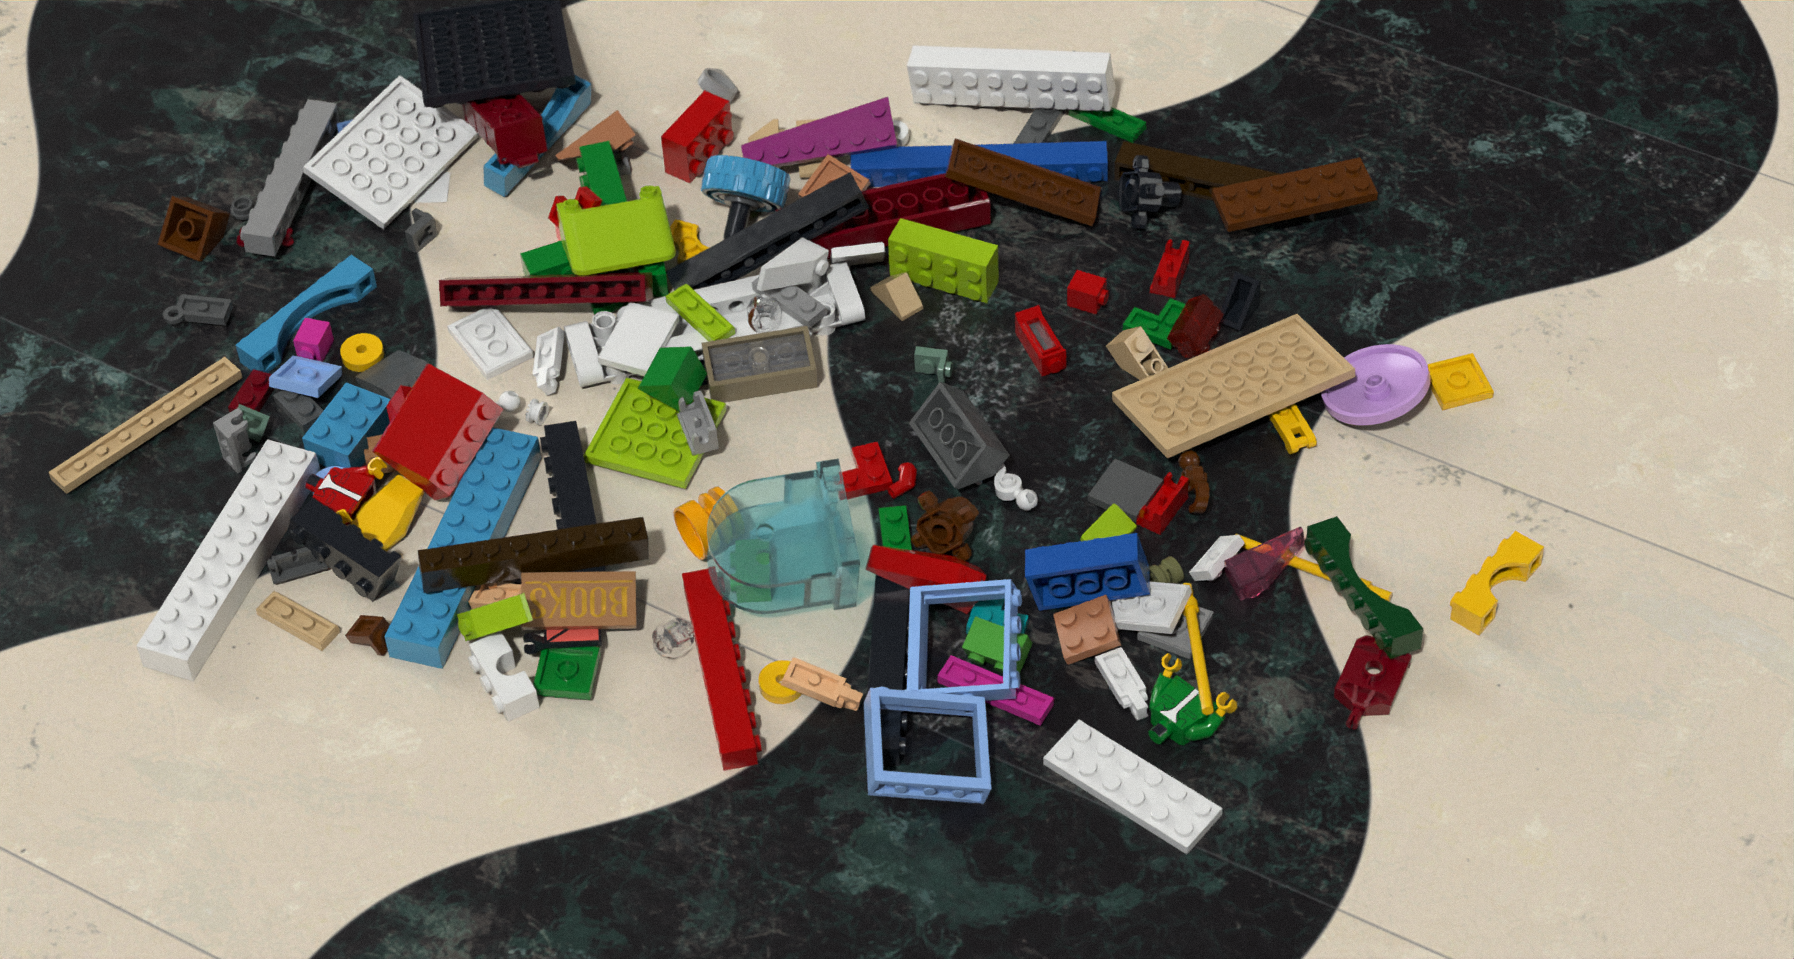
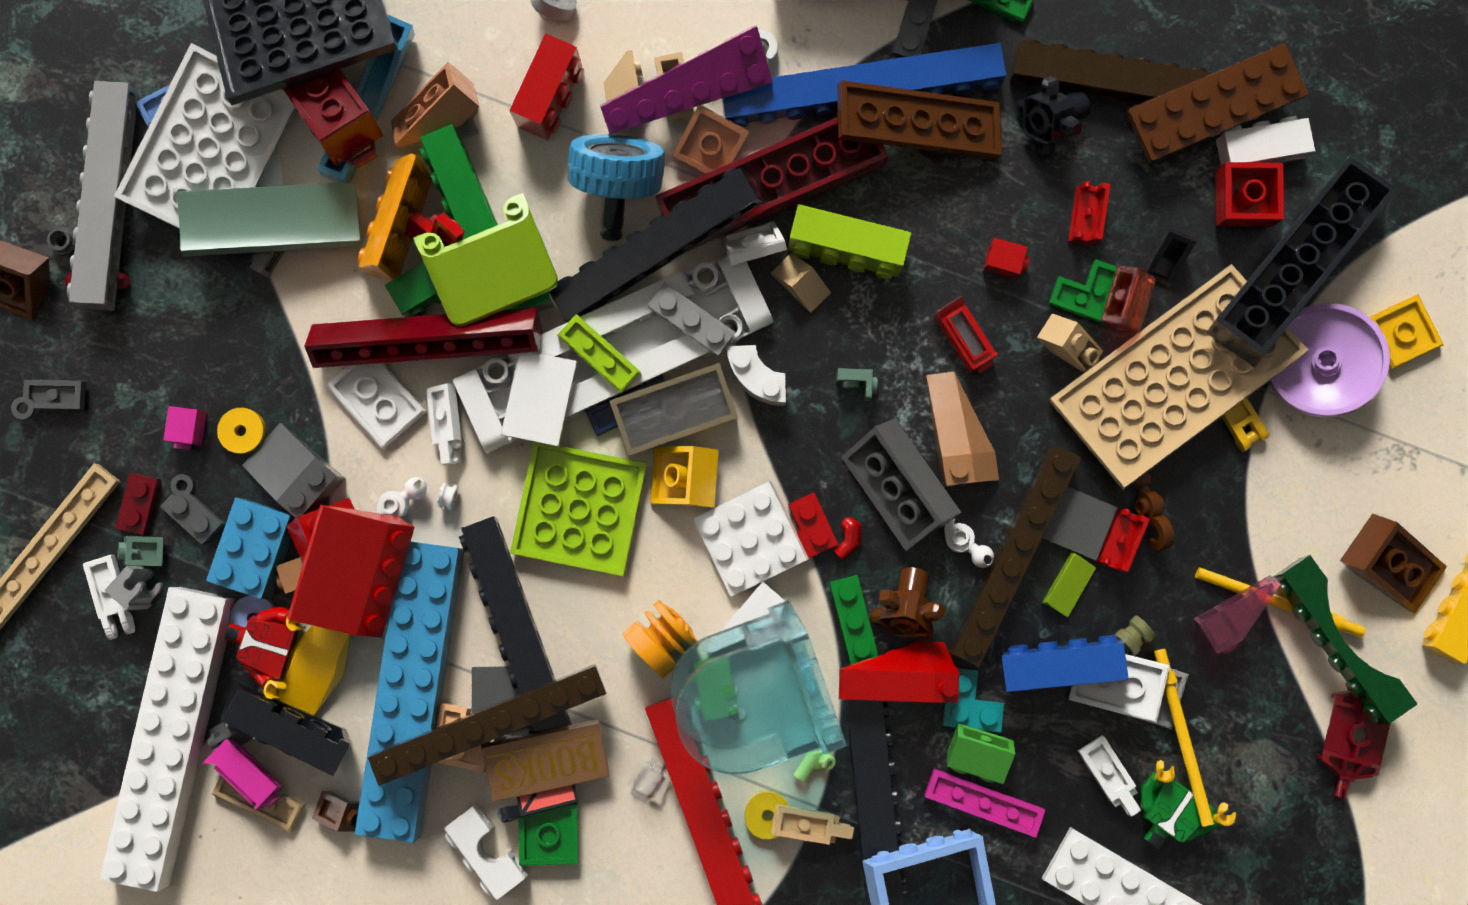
camera: 10 degrees left, 35 degrees up
dark azure arch [236,255,377,373] -> none
light blue tile [269,355,342,398] -> none
lime slope [457,593,533,641] -> none
green slope [638,346,707,411] -> none
yellow tile [670,219,709,264] -> none
light grey hinge [677,390,719,456] -> none
clear head [747,294,782,333] -> none
white slope [757,237,829,291] -> none
light blue window [907,579,1022,701] -> none
nougat plate [1053,595,1121,665] -> none
white plate [1189,535,1245,581] -> none
none -> white hinge [83,555,135,640]
none -> sand green arch [176,182,361,257]
none -> dark pink window [202,739,284,810]
none -> light orange slope [357,153,432,281]
none -> yellow slope [650,446,719,507]
none -> white plate [694,481,809,597]
none -> white brick [727,345,786,406]
none -> yellowish green arm [793,750,836,782]
none -> medium nougat wedge [926,372,999,488]
none -> dark brown brick [949,445,1081,667]
none -> black brick [1206,156,1398,368]
none -> red brick [1215,162,1284,227]
none -> white brick [1216,116,1315,166]
none -> reddish brown slope [1340,513,1447,614]

